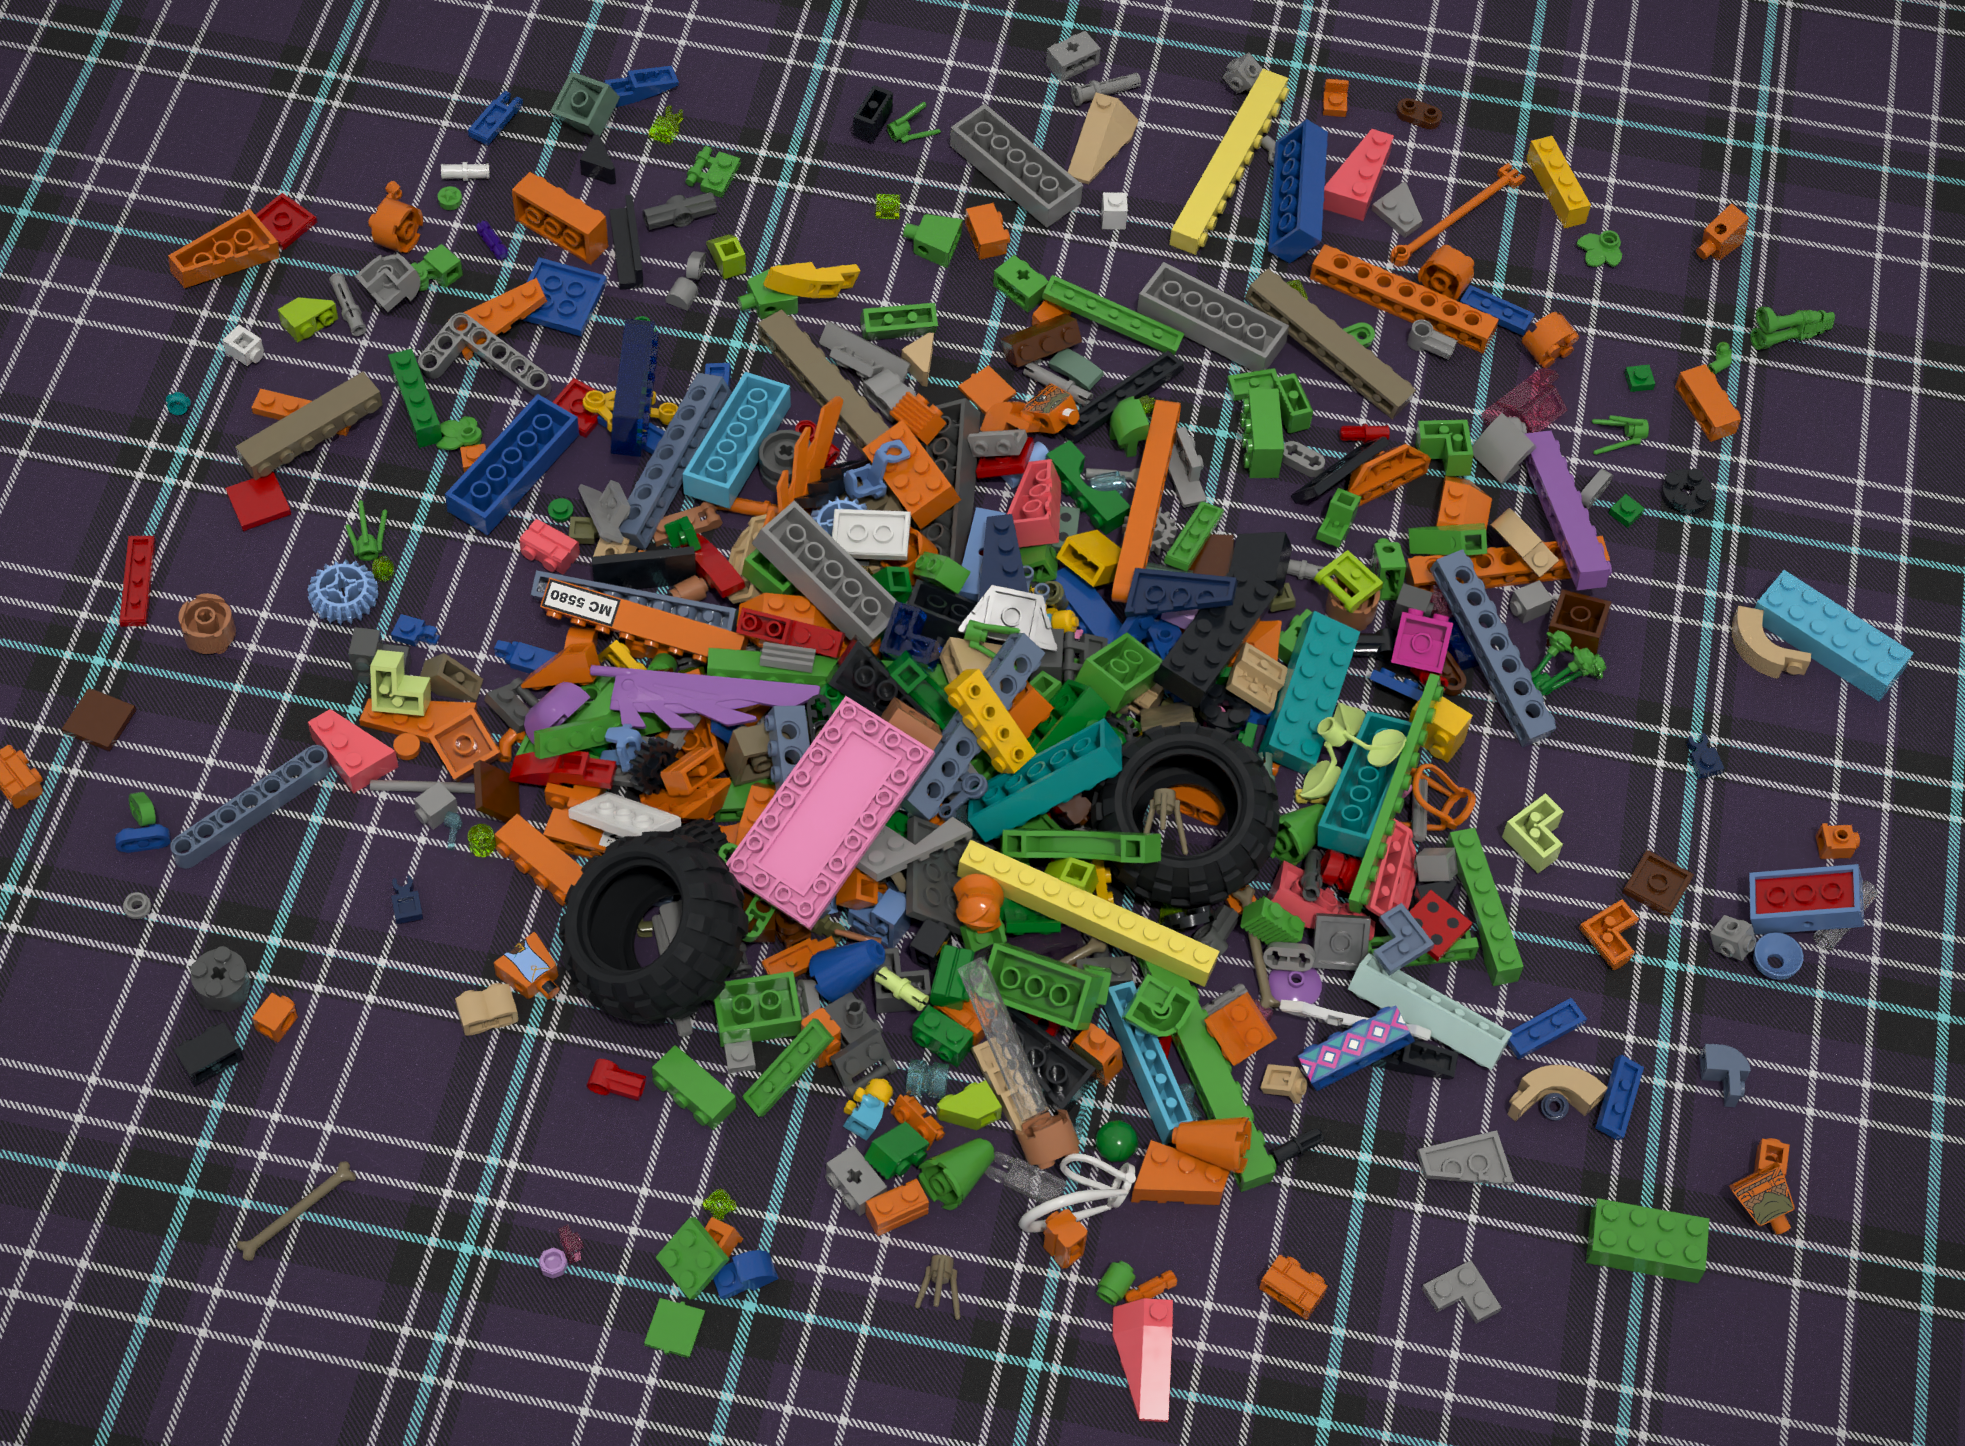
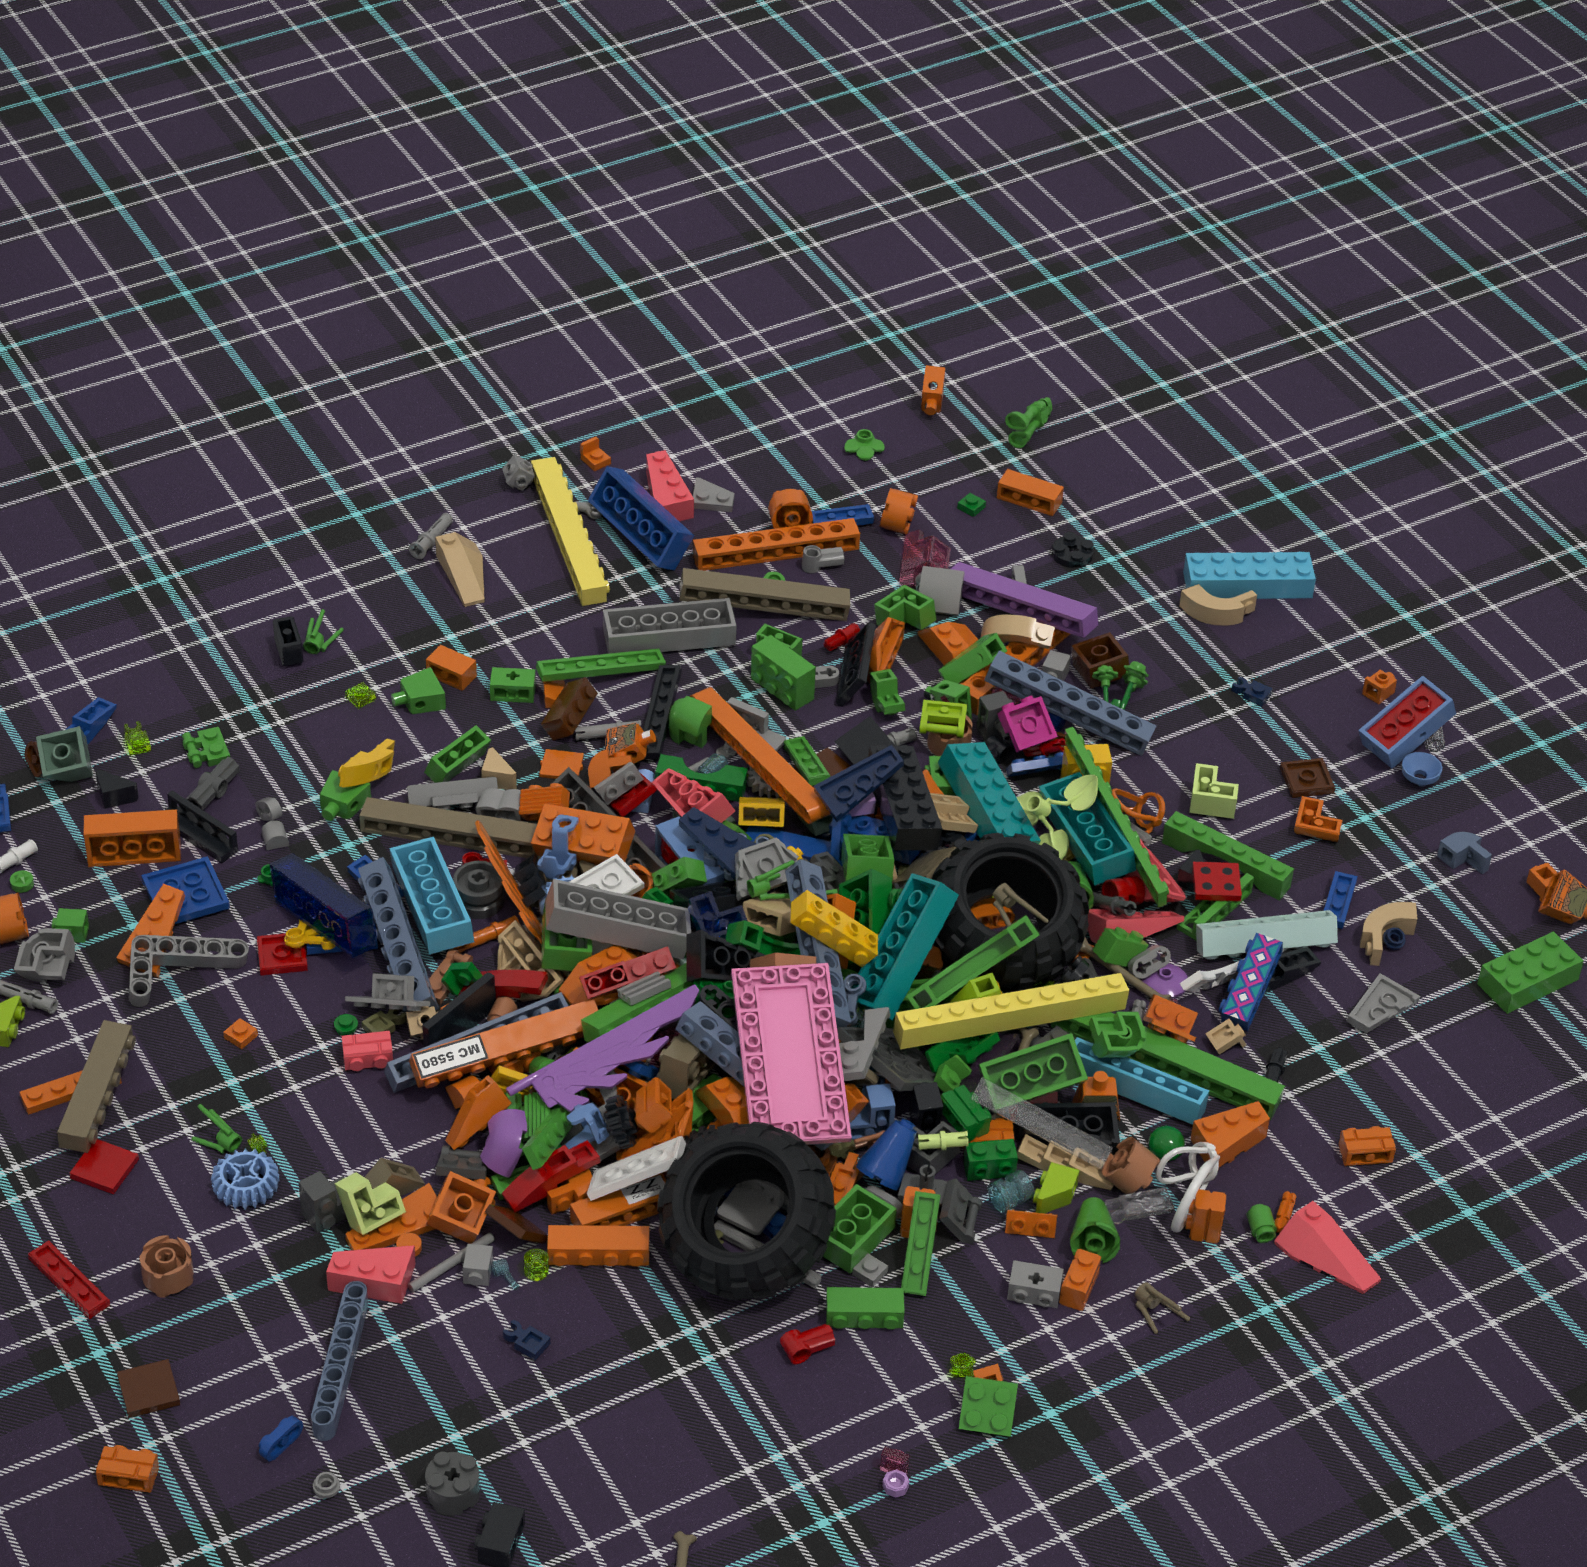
camera: 40 degrees left, 15 degrees down
bright green beam [129,792,156,827] -> none
orange brick [252,993,298,1043] -> none
green arch [388,348,442,448] -> none
blue plate [391,614,440,647] -> none
bright green plate [436,416,482,450] -> none
blue brick [445,394,580,535] -> none
tan brick [455,983,518,1035] -> none
dark purple axle [476,221,509,260] -> none
blue hinge [494,640,558,674] -> none
orange torso [494,932,560,999] -> none
bright green piece [644,1298,705,1358] -> none
lime slope [706,234,746,279] -> none
blue brick [713,1250,779,1300] -> none
piece [843,1078,893,1141] -> none
green brick [864,1121,930,1179] -> none
light grey brick [950,104,1083,228] -> none
orange helmet [953,874,1004,934] -> none
light grey brick [1046,31,1101,82] -> none
sand green slope [1048,348,1104,390] -> none
white brick [1101,192,1128,230] -> none
orange cone [1172,1117,1252,1174] -> none
bright green plate [1227,368,1278,401] -> none
flat silver plate [1312,913,1371,971] -> none
sand blue plate [1373,903,1434,976] -> none
orange hinge [1390,163,1526,267] -> none
reddish brown plate [1396,98,1442,130] -> none
light grey brick [1414,847,1458,881] -> none
light grey plate [1422,1260,1502,1324] -> none
yellow brick [1526,136,1591,229] -> none
bright green plant [1592,415,1649,455] -> none
blue plate [1595,1055,1644,1141] -> none
green plate [1608,494,1645,528] -> none
bright green arm [1707,342,1732,374] -> none
light grey brick [1710,915,1756,961] -> none

